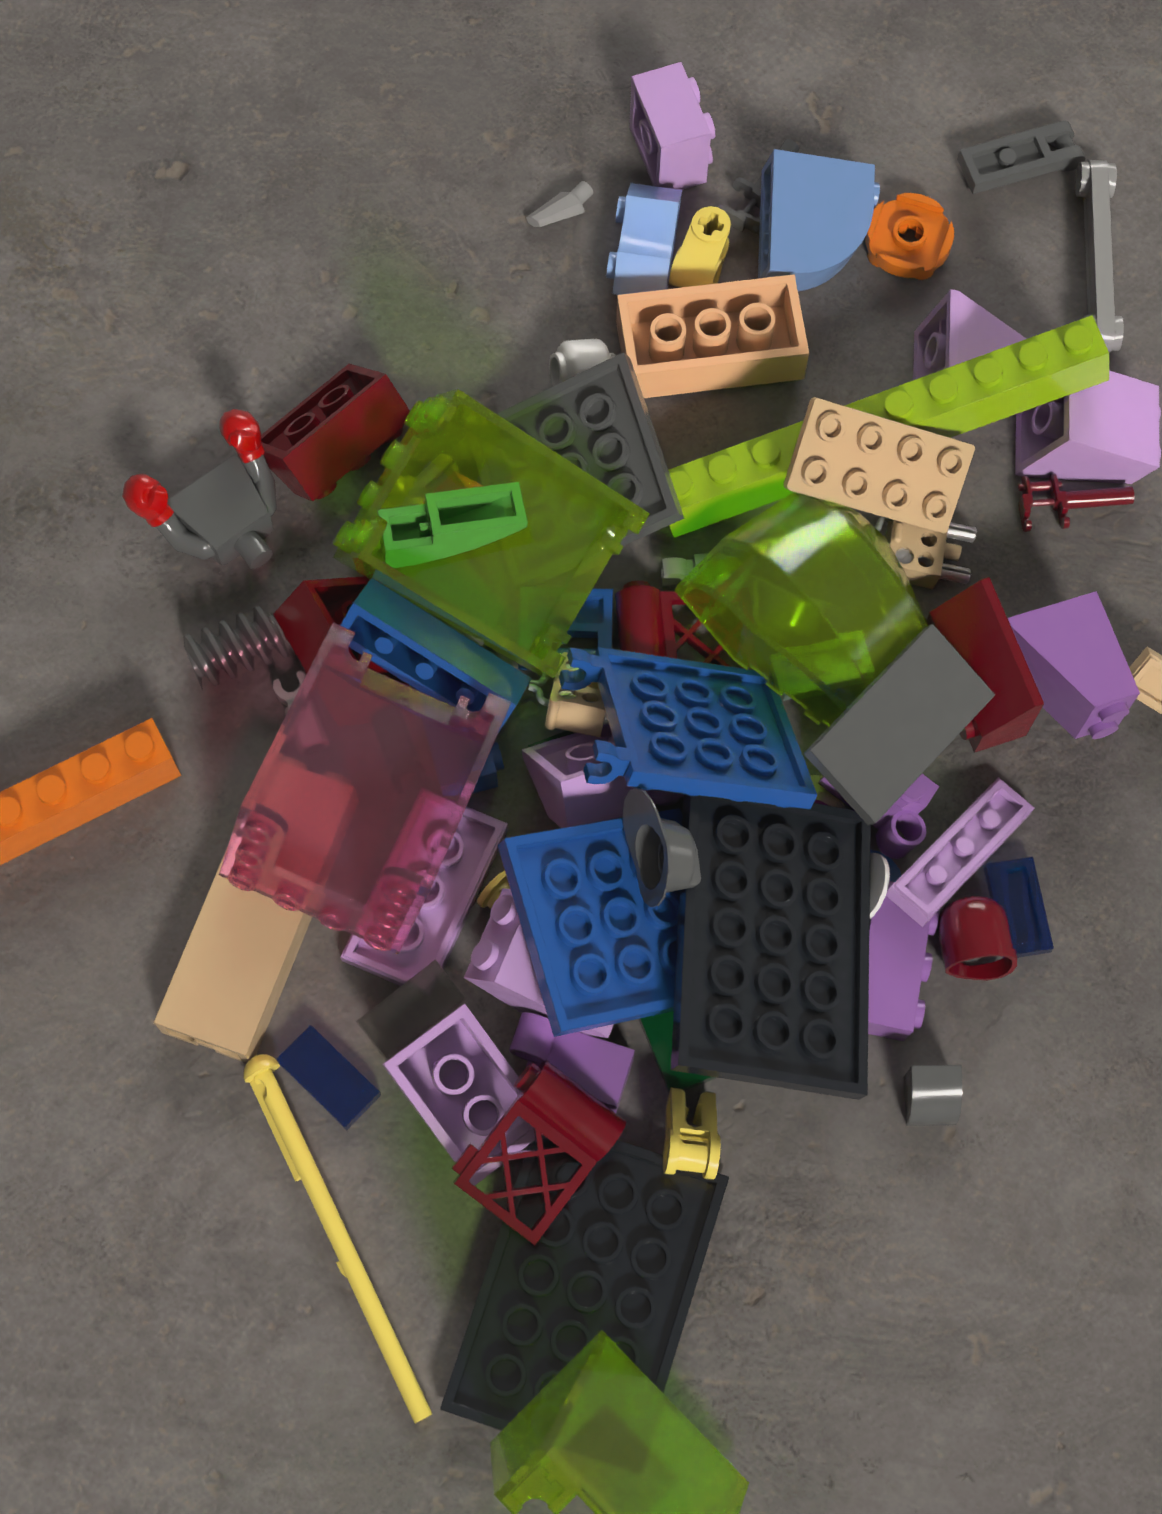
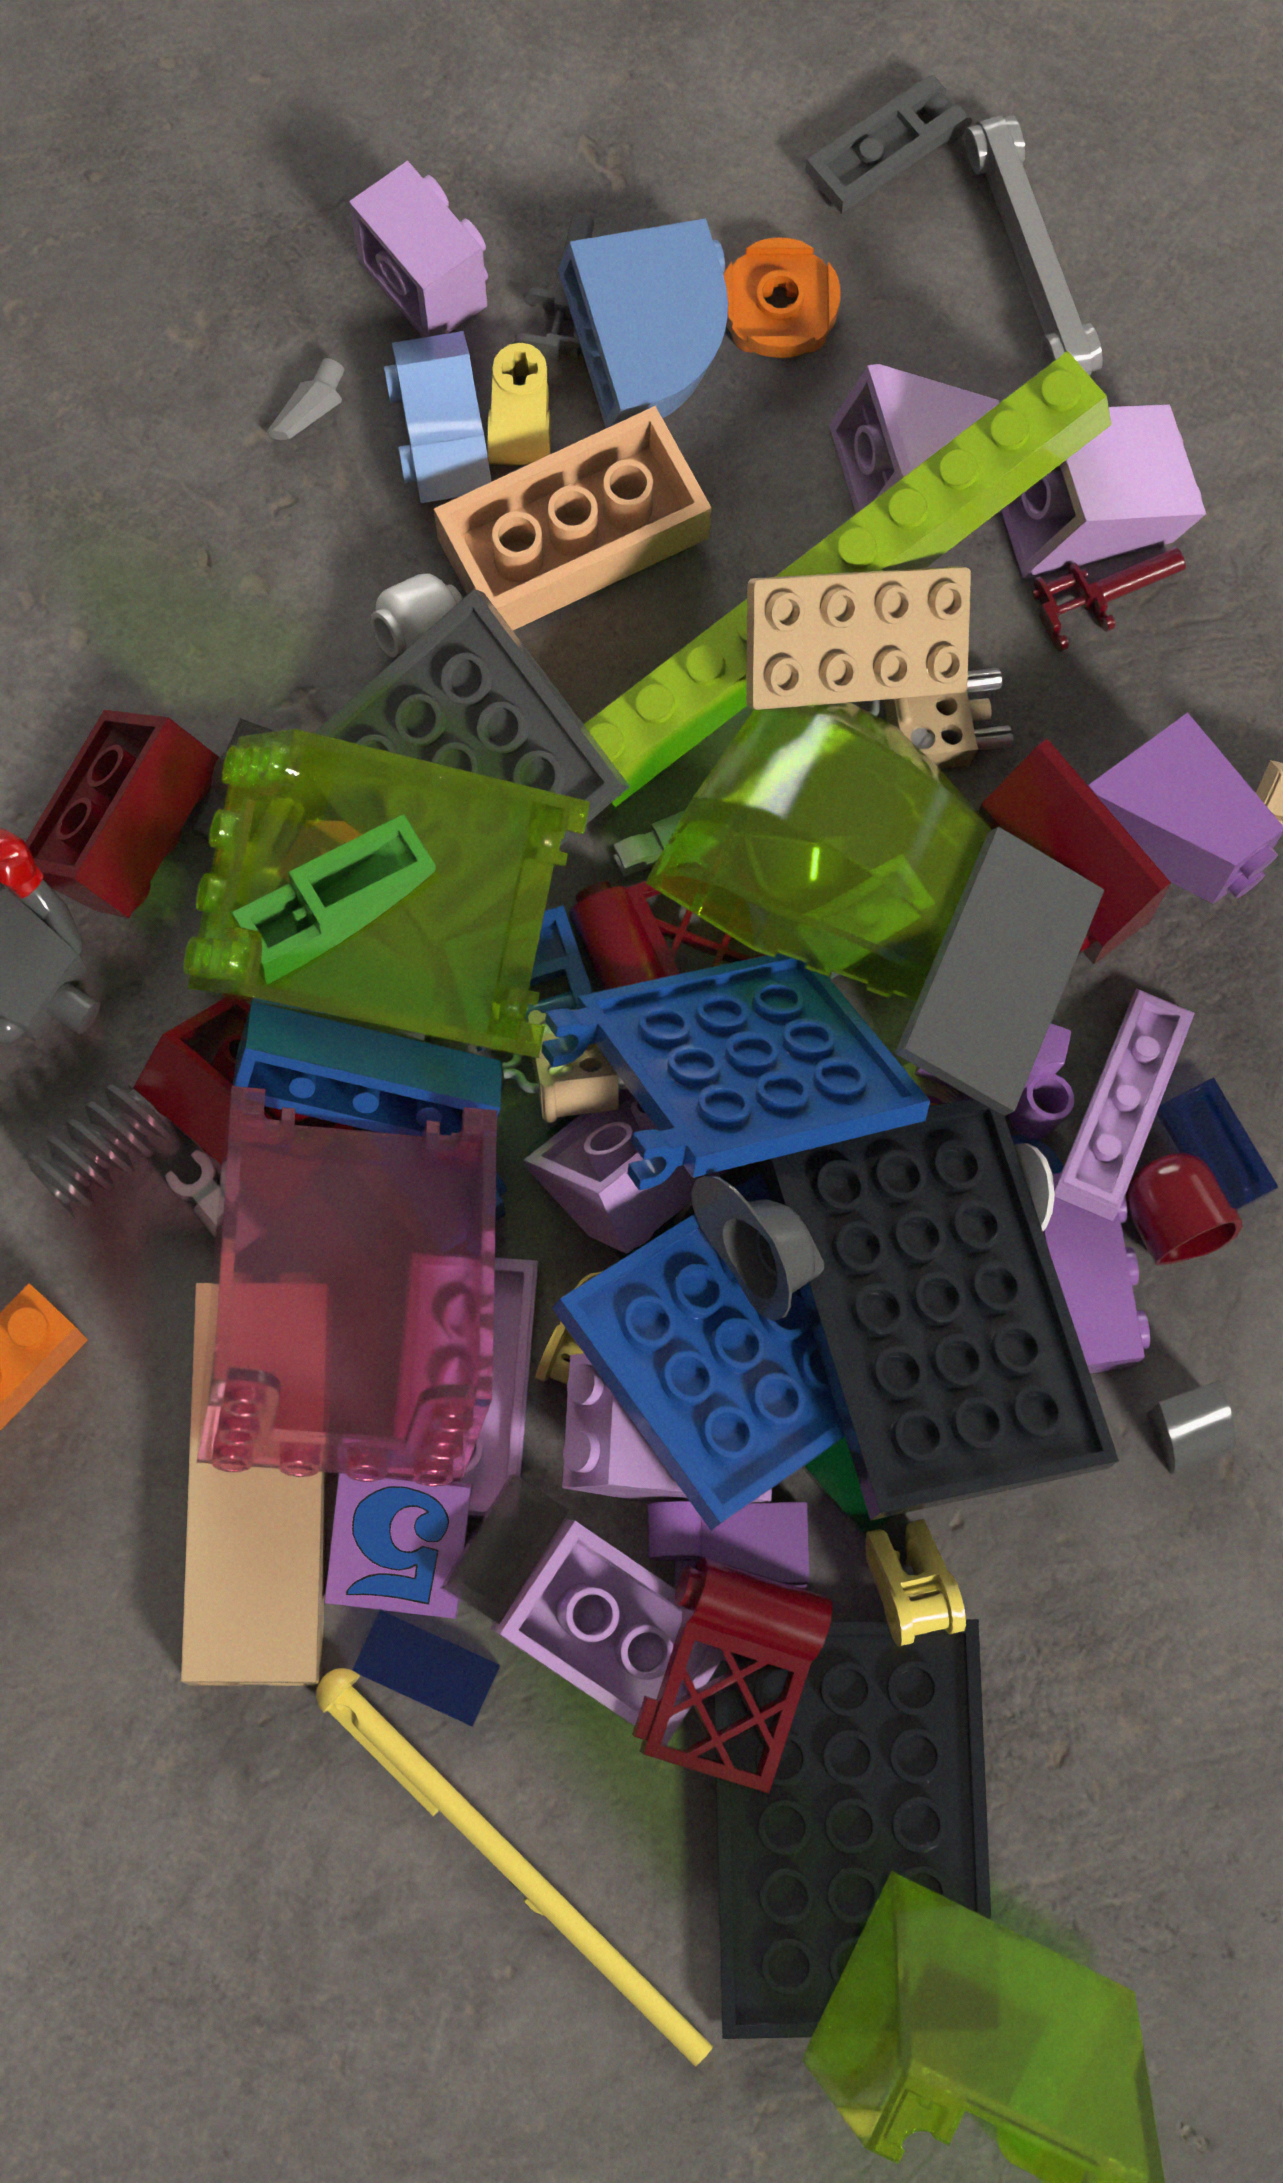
camera: 20 degrees left, 5 degrees up
none -> tile [325,1469,472,1619]

